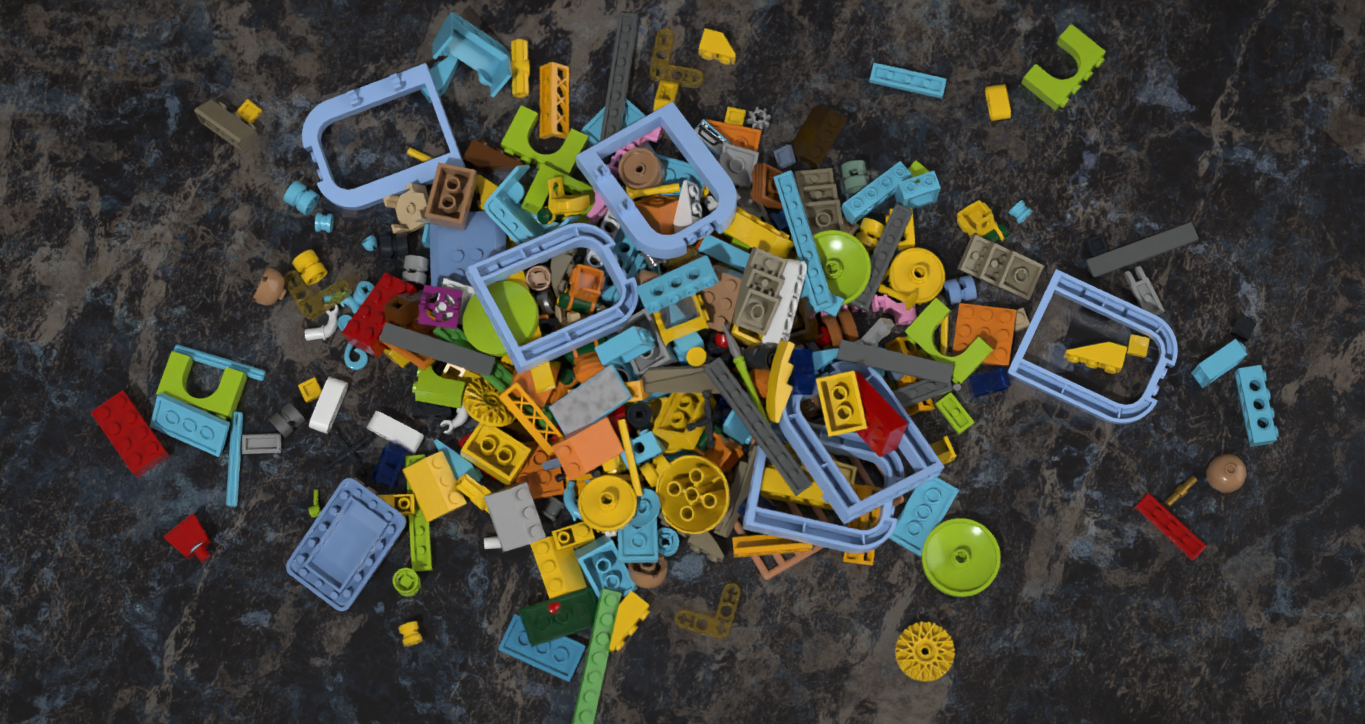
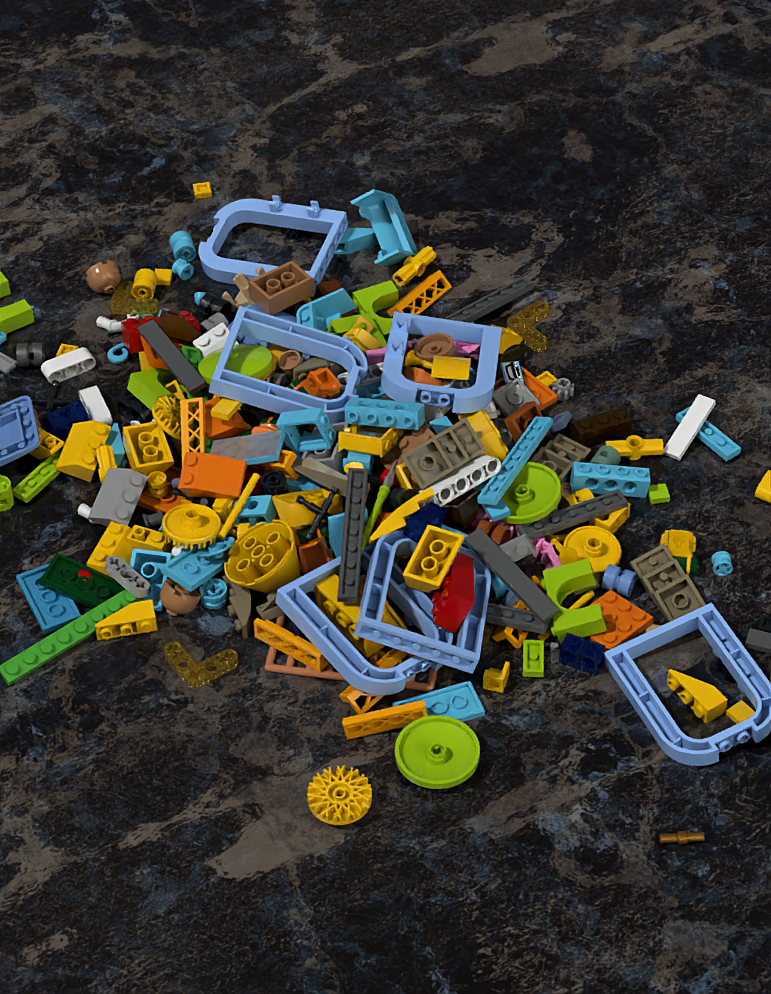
camera: 40 degrees right, 30 degrees down
medium azure axle [174,344,266,381] -> none
dark tan slope [194,99,259,154] -> none
magenta piece [418,285,463,330] -> none
yellow slope [699,28,736,65] -> none
medium azure window [895,171,941,209] -> none
red tile [1134,493,1206,561] -> none
medium nougat cylinder [1206,454,1247,493] -> none
none -> light grey beam [105,556,150,598]
none -> yellow wheel [147,471,168,498]
none -> yellow tile [155,269,173,286]
none -> light orange fence [342,700,428,740]
none -> yellow slope [431,355,471,380]
none -> yellow piece [605,435,663,460]
none -> white tile [663,394,716,461]

